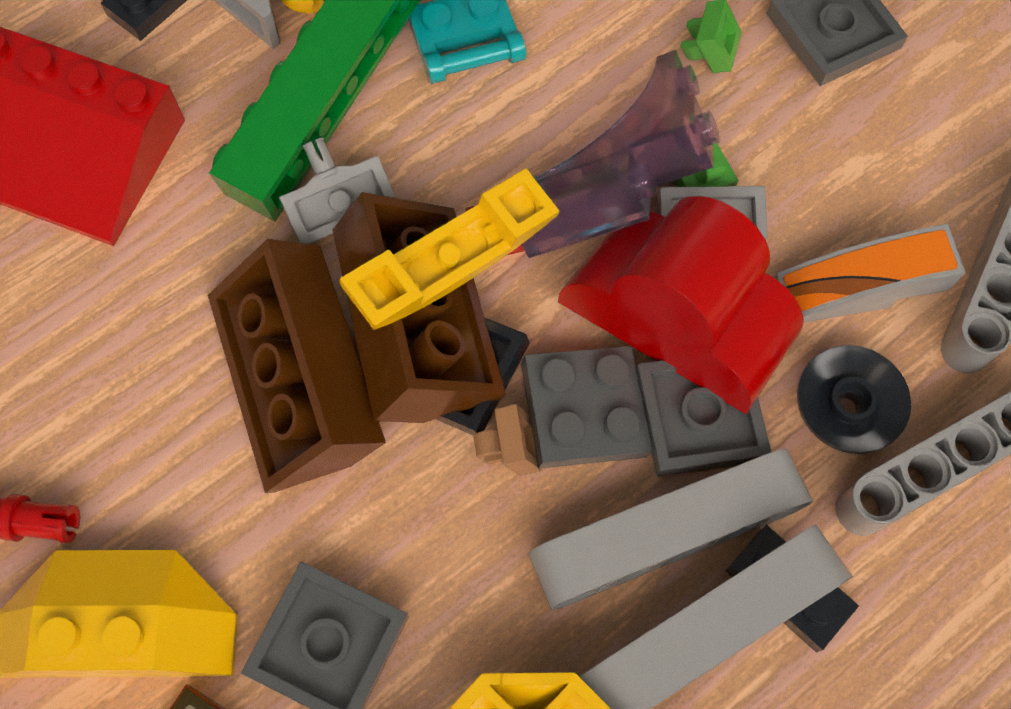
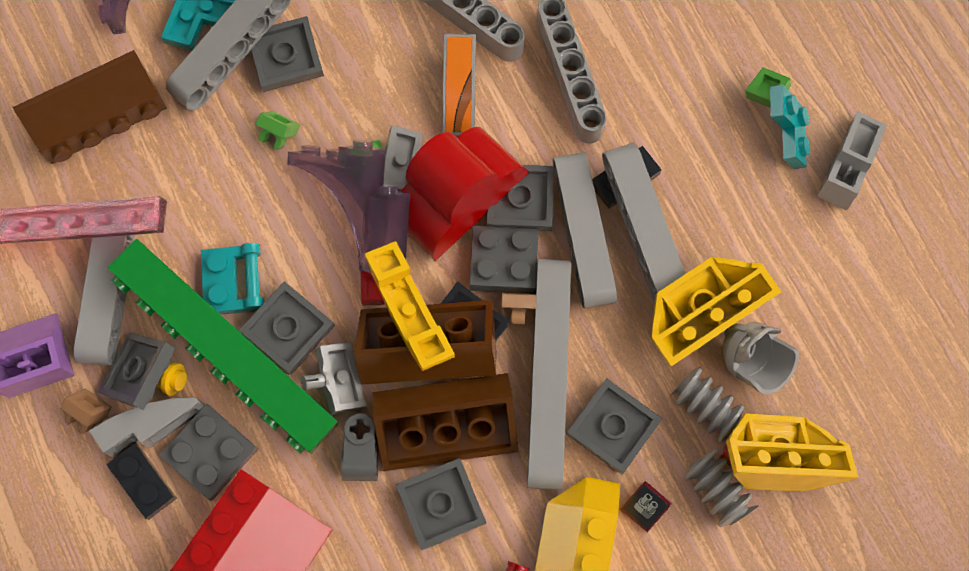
camera: 75 degrees left, 5 degrees up
black dish [797,345,911,454] -> none
none -> dark grey plate [160,404,258,501]
none -> dark grey plate [239,281,335,376]
none -> dark grey piece [341,414,378,481]
none -> dark grey plate [396,458,486,551]
none -> light grey beam [527,259,571,490]

